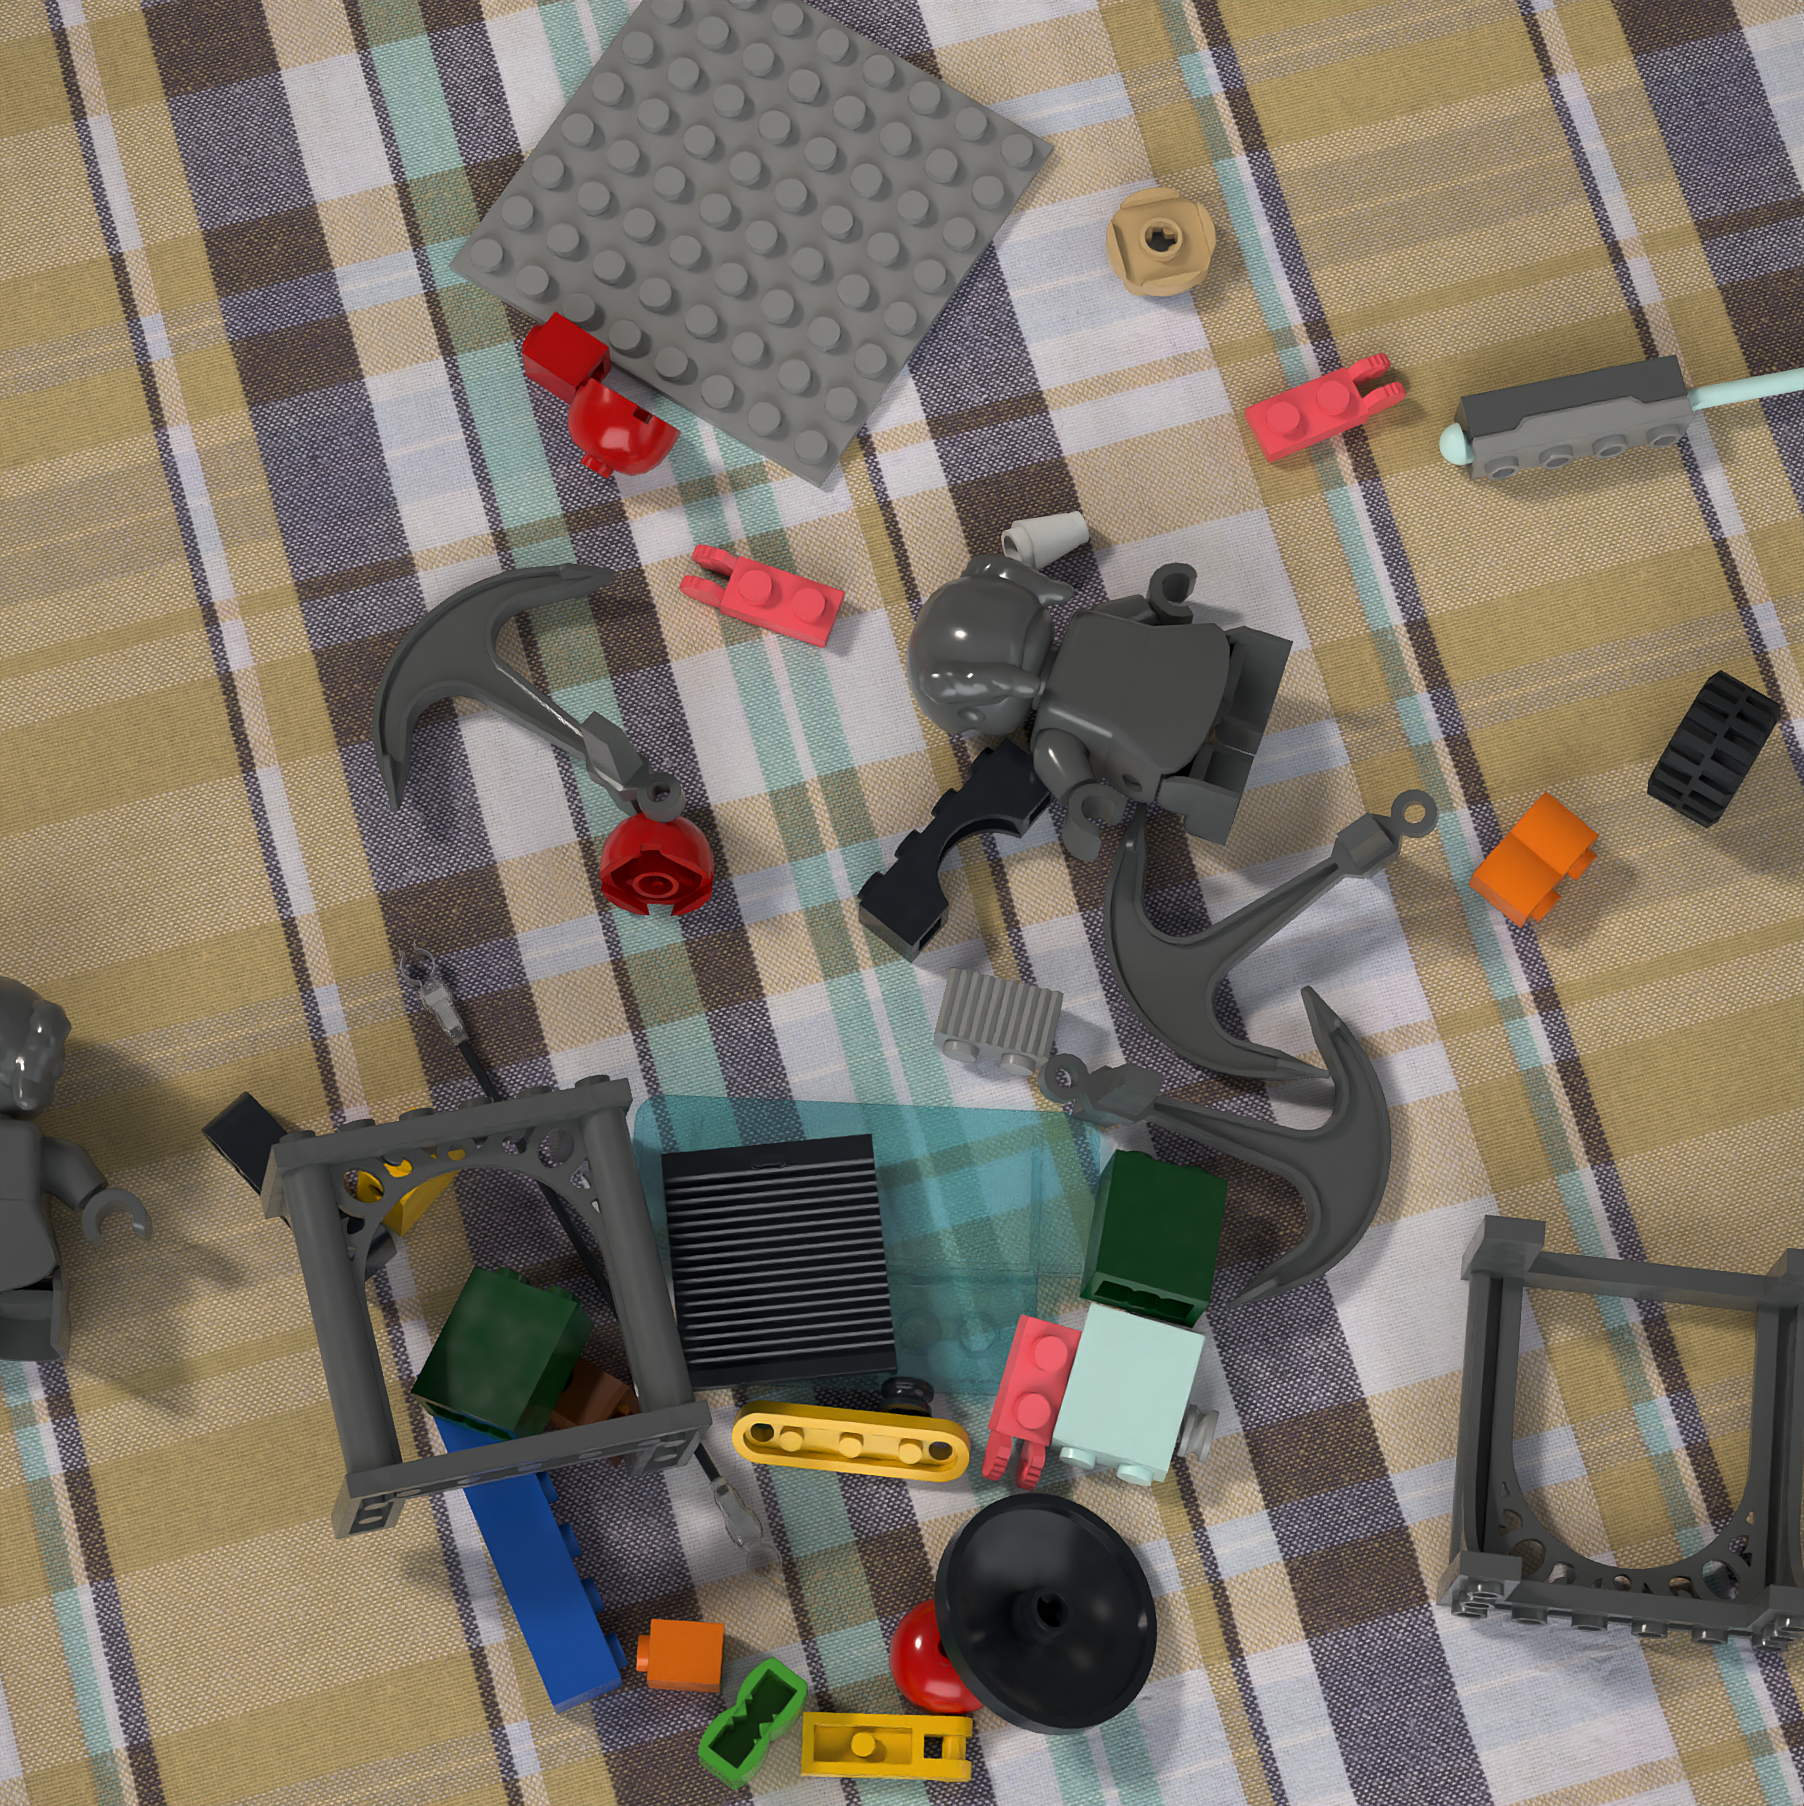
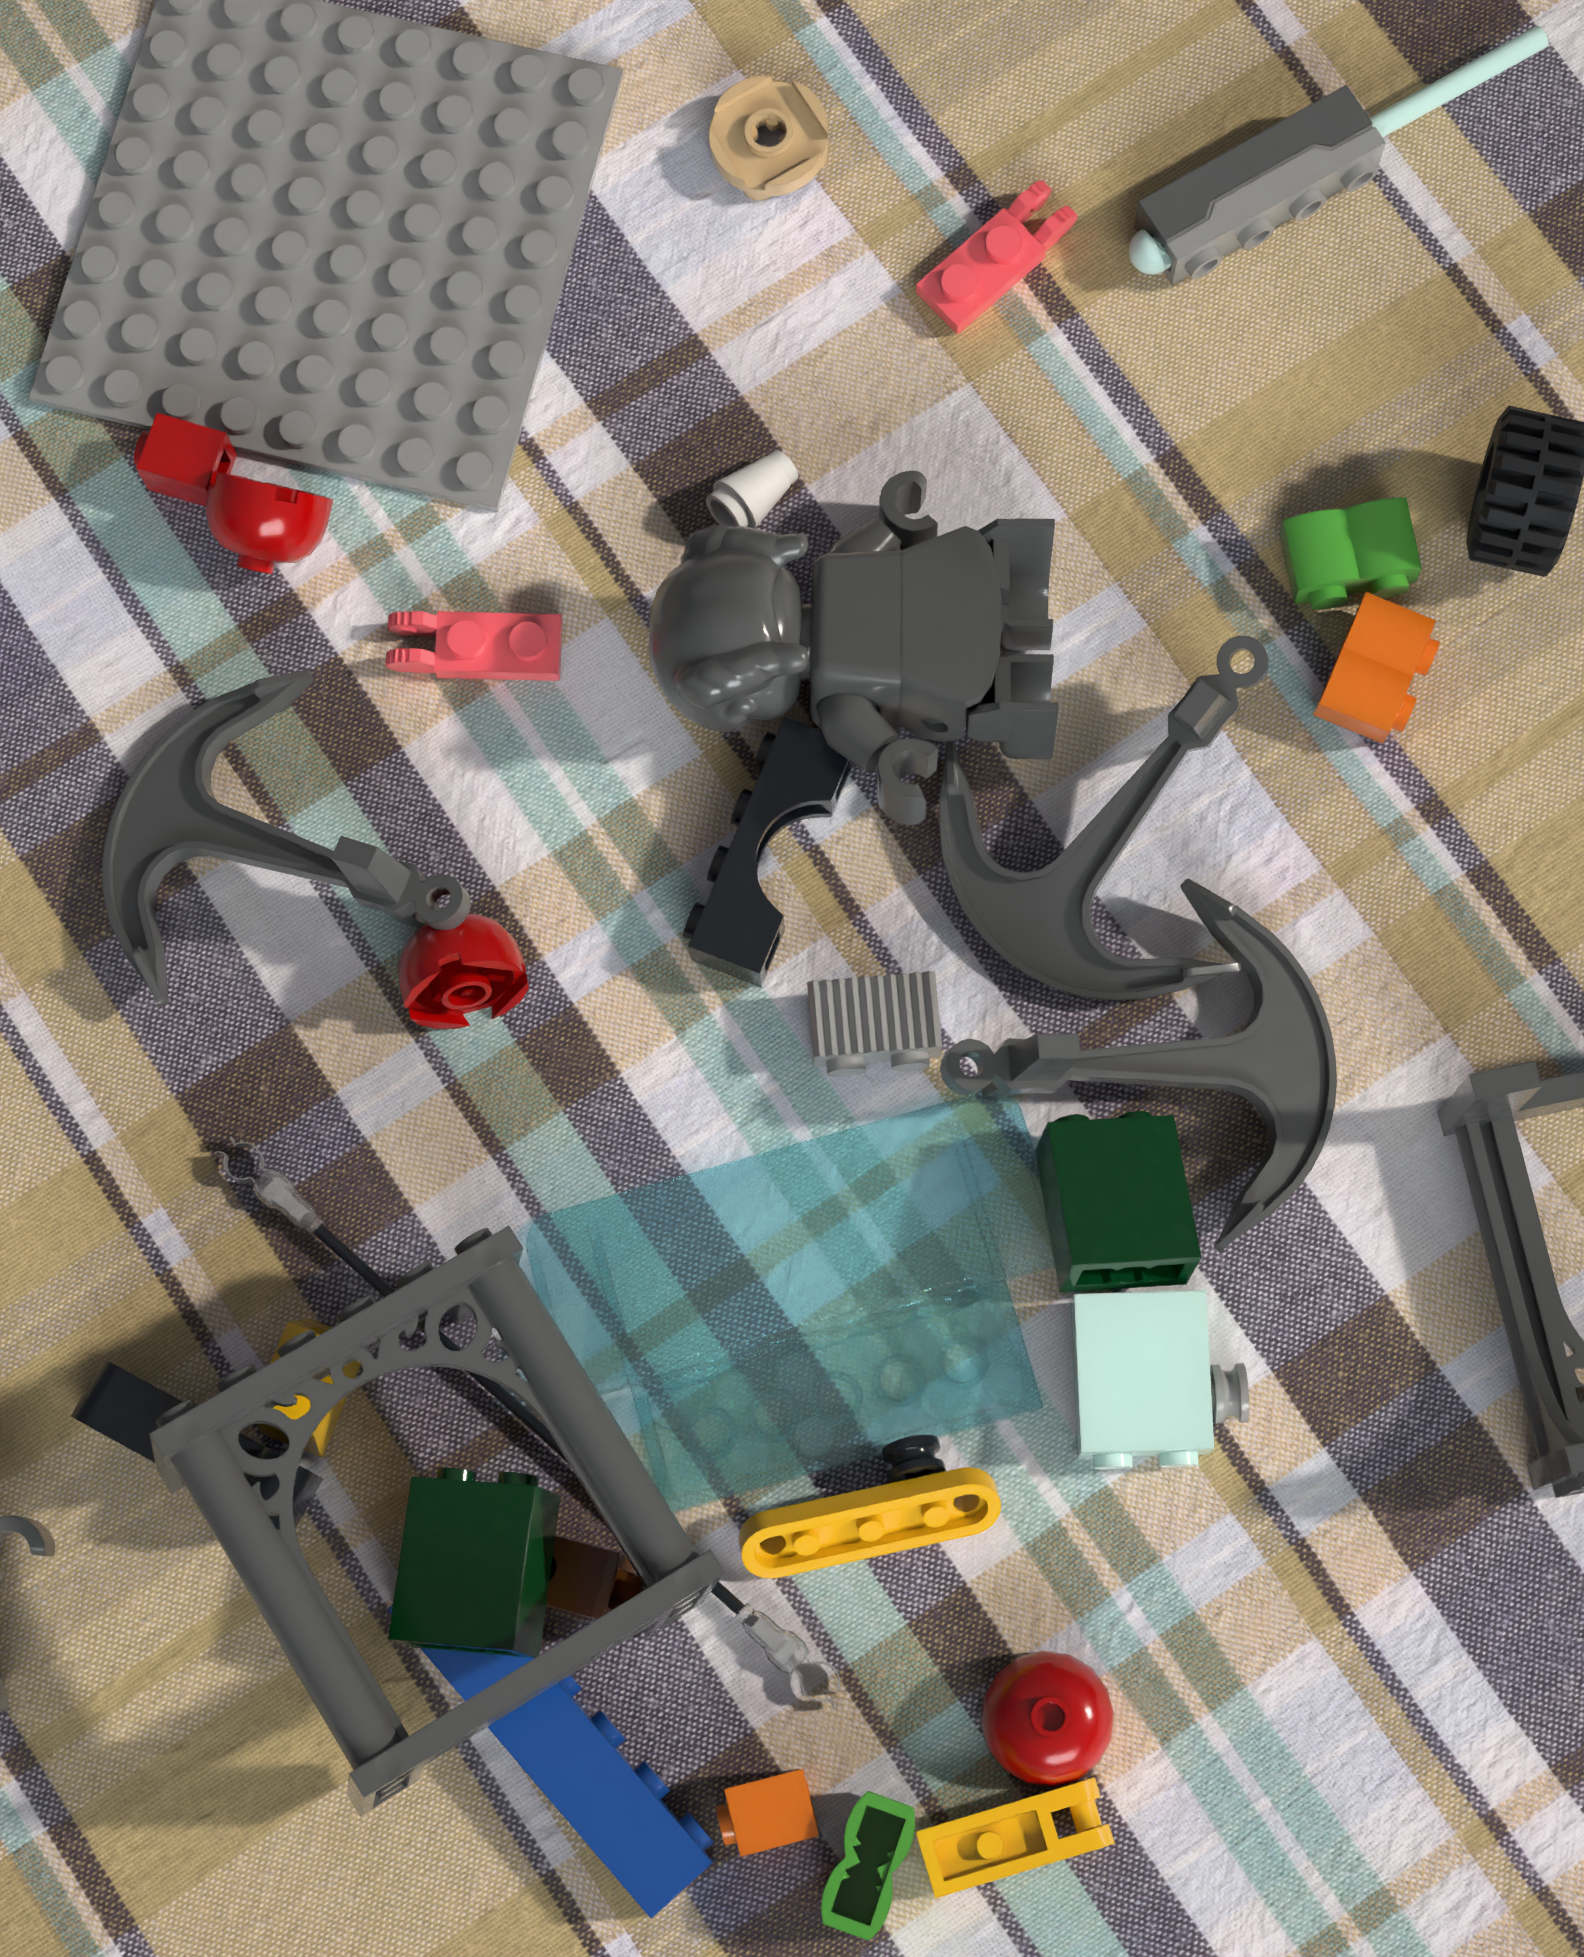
camera: 10 degrees left, 5 degrees up
black door [661,1133,898,1392] -> none
black dish [934,1493,1157,1735] -> none
coral hinge [981,1314,1082,1491] -> none
none -> bright green brick [1279,497,1422,610]

